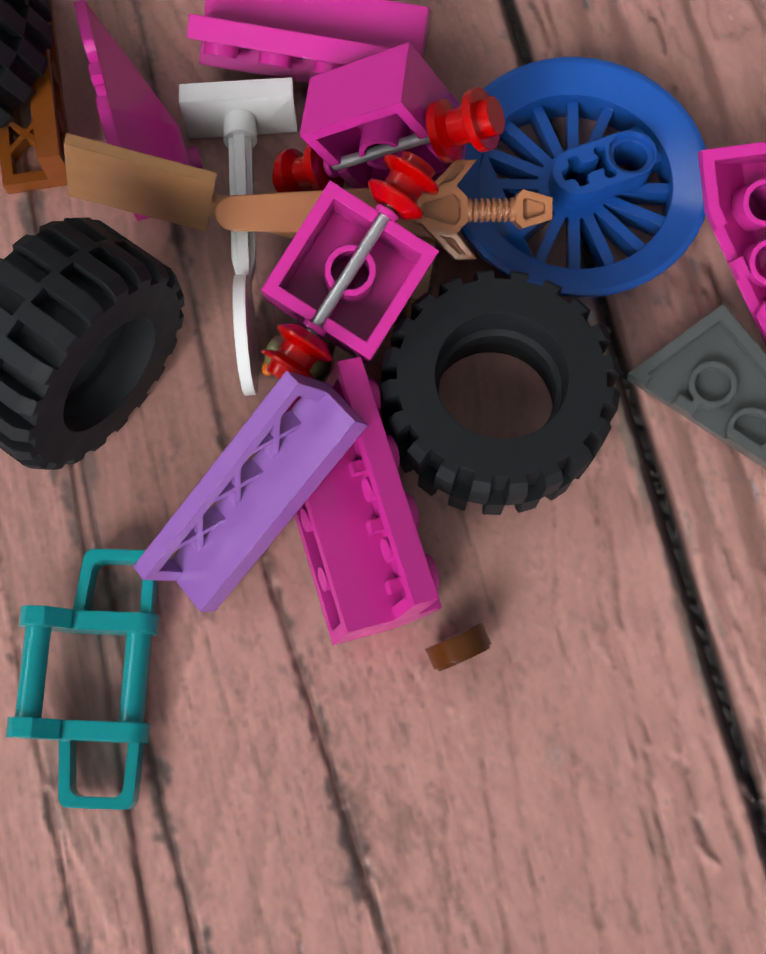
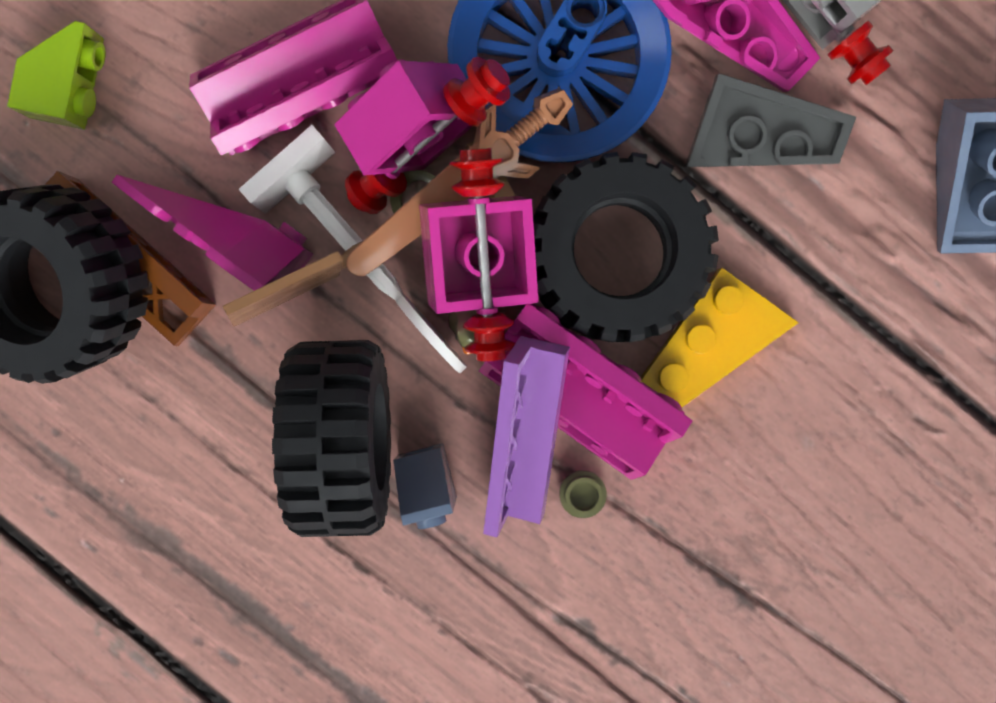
camera: 35 degrees left, 15 degrees up
teal bar [5,549,159,810] -> none
reddish brown tile [425,623,492,671] -> none
none -> sand blue slope [393,443,457,529]
none -> olive plate [559,470,607,518]
none -> yellow wing [641,268,799,407]

